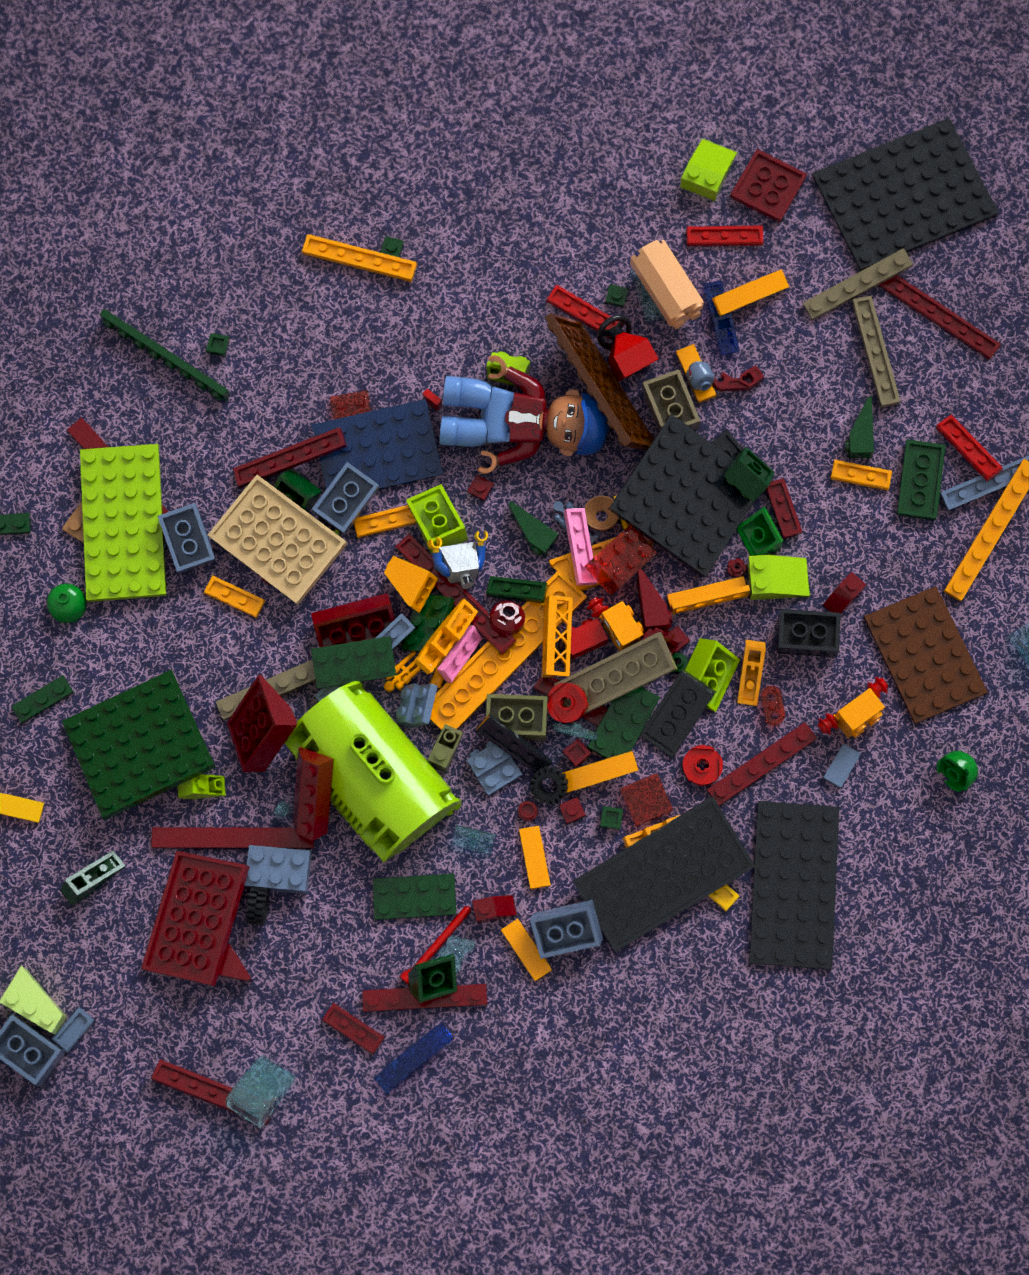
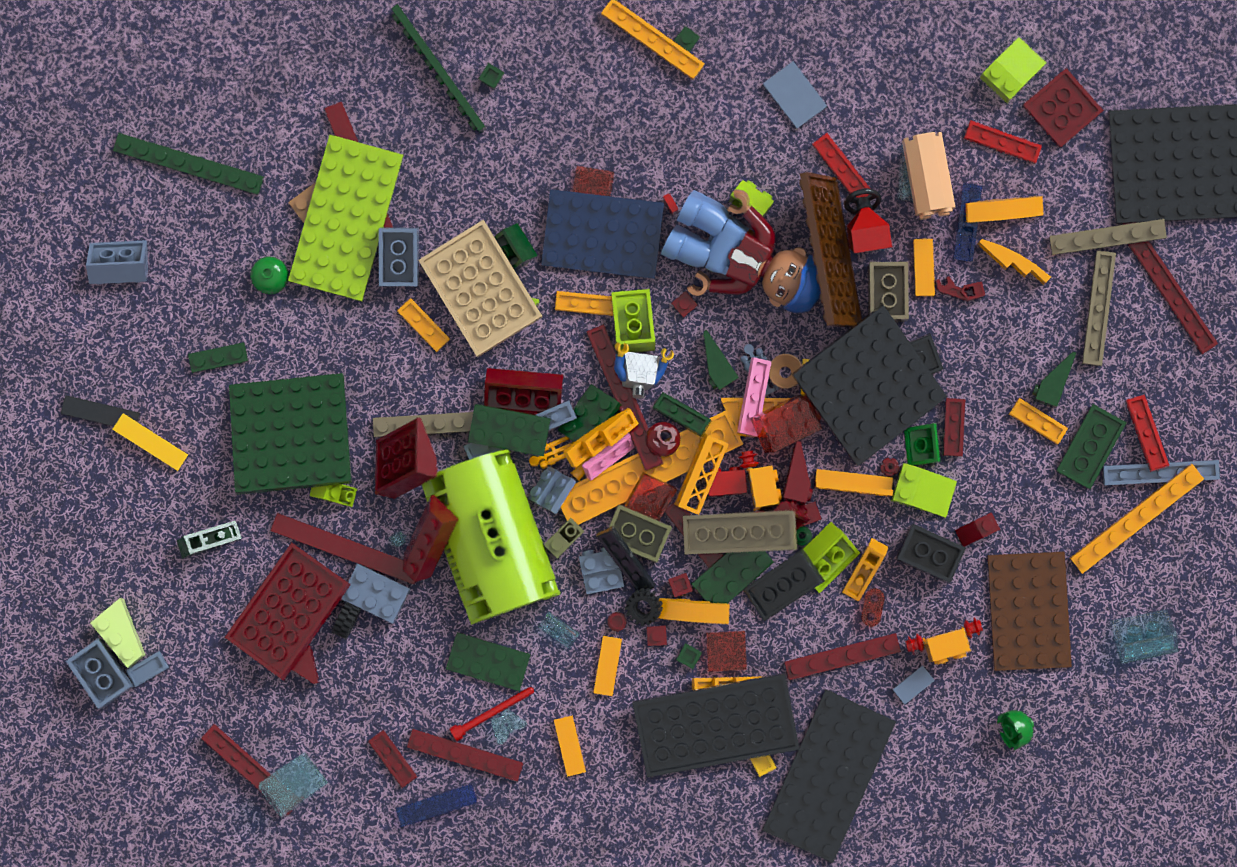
camera: 15 degrees right, 10 degrees up
dark red plate [233,427,347,488] -> none
sand blue brick [312,462,380,535] -> none
light orange slope [384,556,438,613] -> none
dark green slope [408,954,457,1003] -> none
dark red slope [472,895,517,924] -> none
sand blue brick [530,900,603,959] -> none
red plate [547,683,588,723] -> none
clear light blue plate [553,722,598,741] -> none
dark green plate [605,284,629,308] -> none
red plate [682,745,723,786] -> none
sand blue head [686,361,715,391] -> none
dark green slope [724,447,775,502] -> none
none -> clear red plate [625,472,677,521]
none -> sand blue tile [763,61,827,129]
none -> light orange slope [977,239,1051,285]

